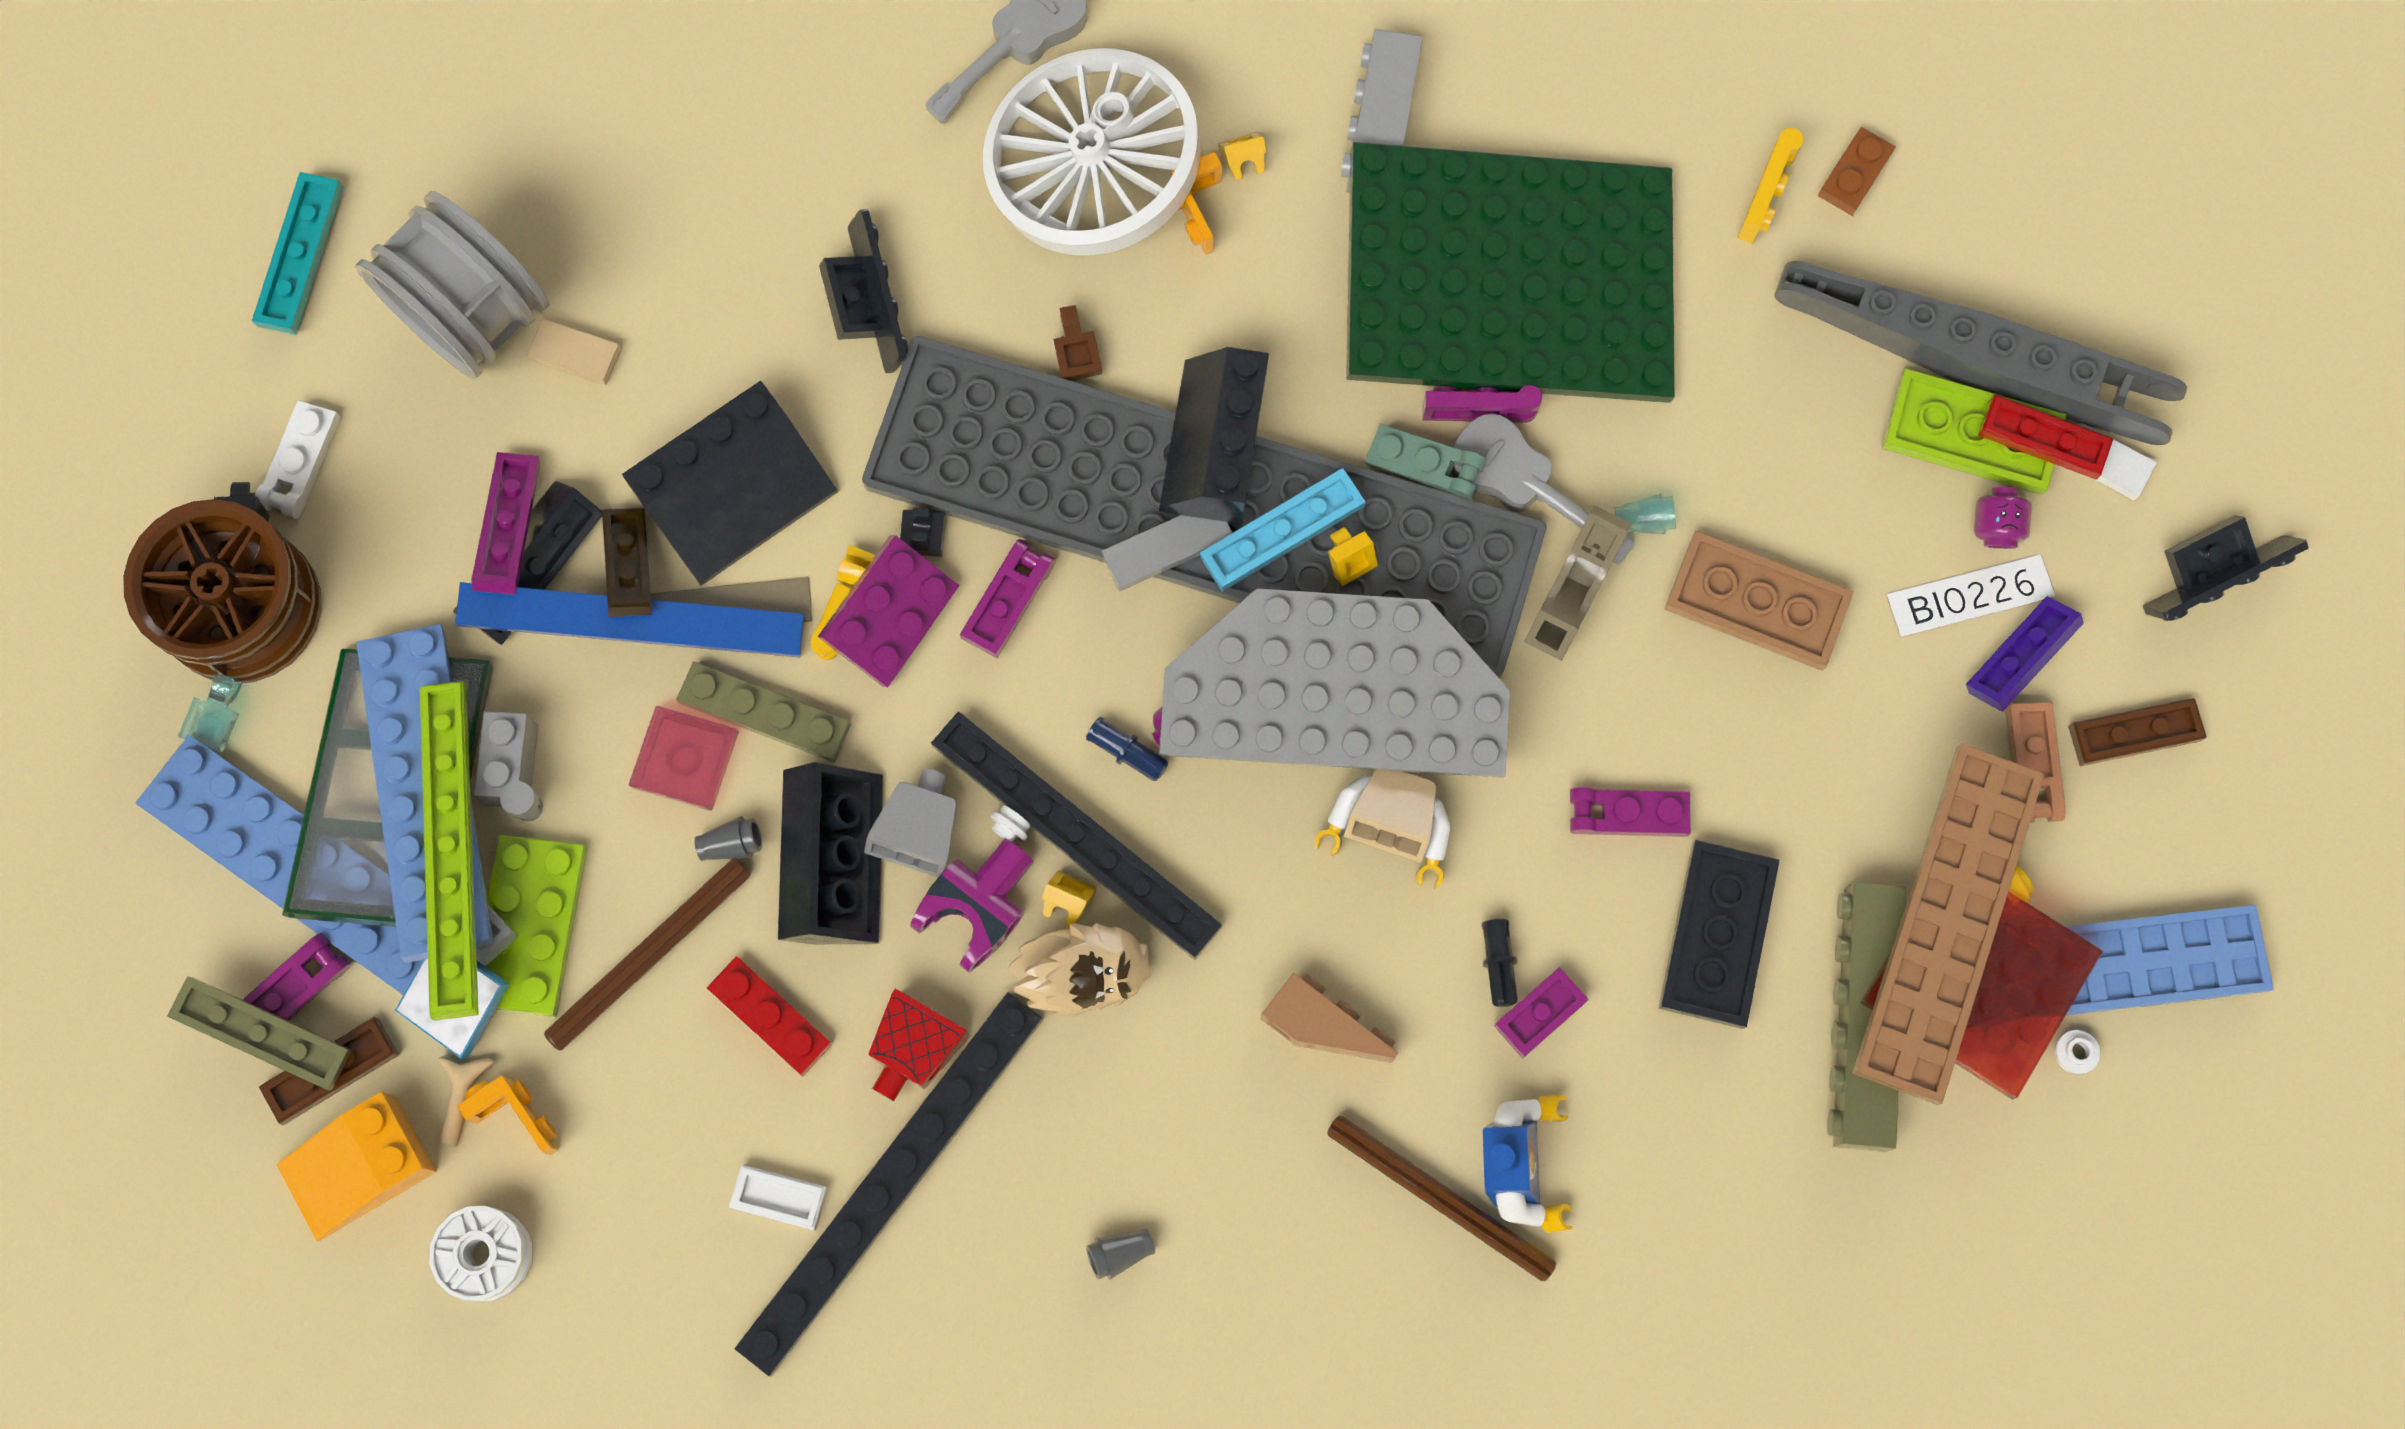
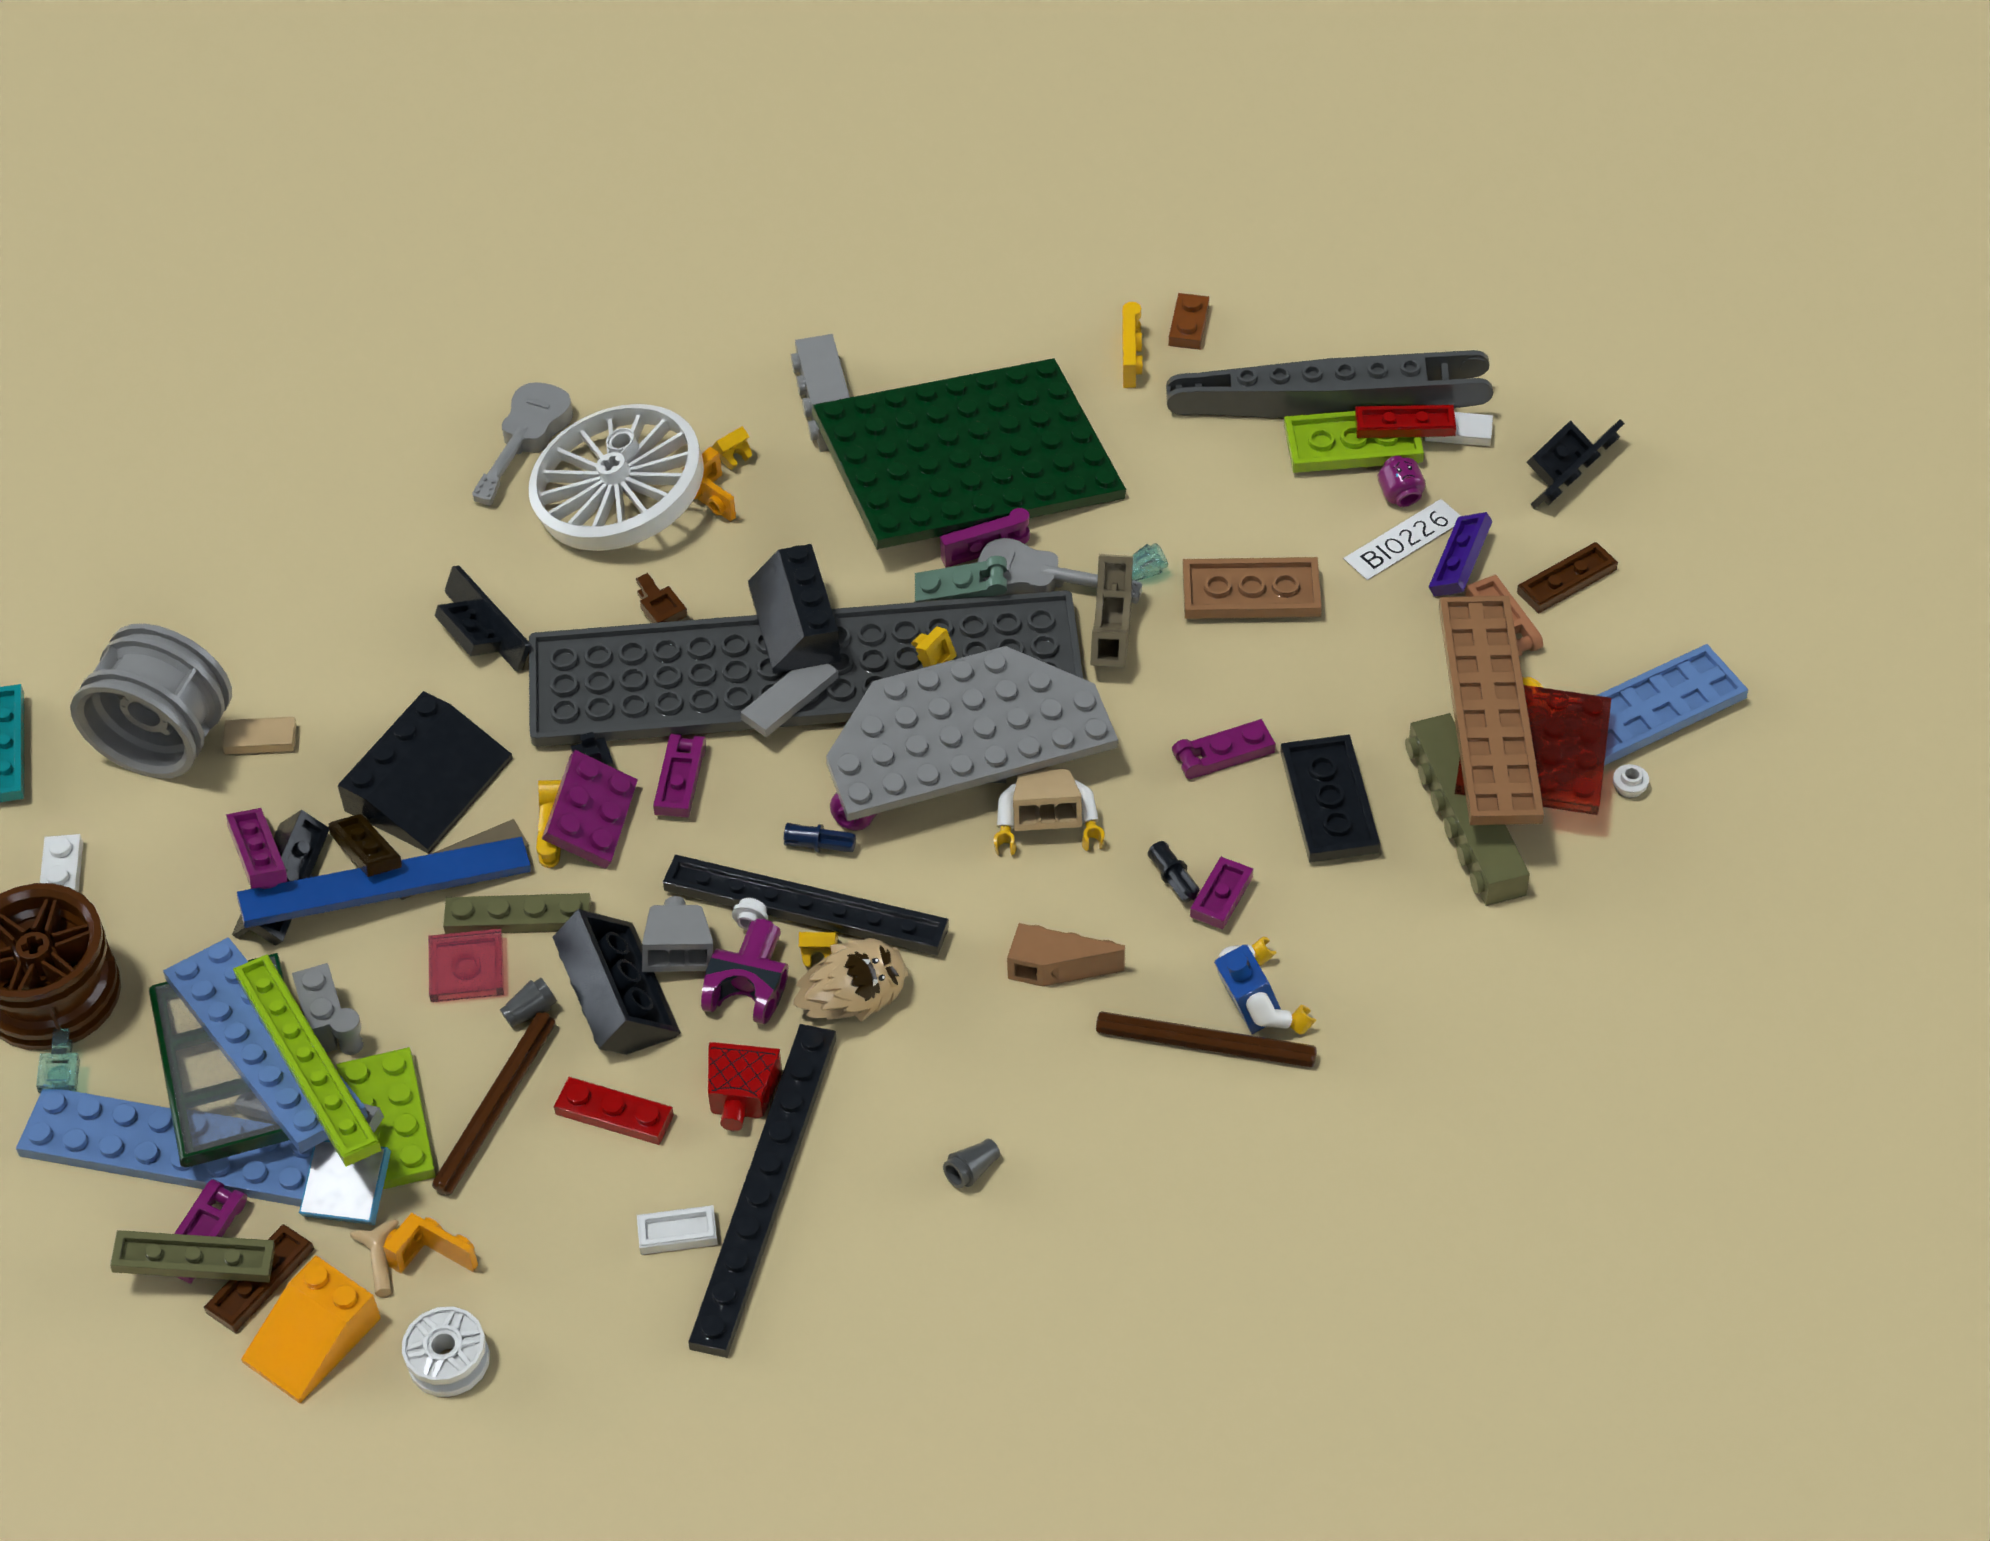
camera: 20 degrees left, 25 degrees down
medium azure plate [1200,468,1365,592] -> none

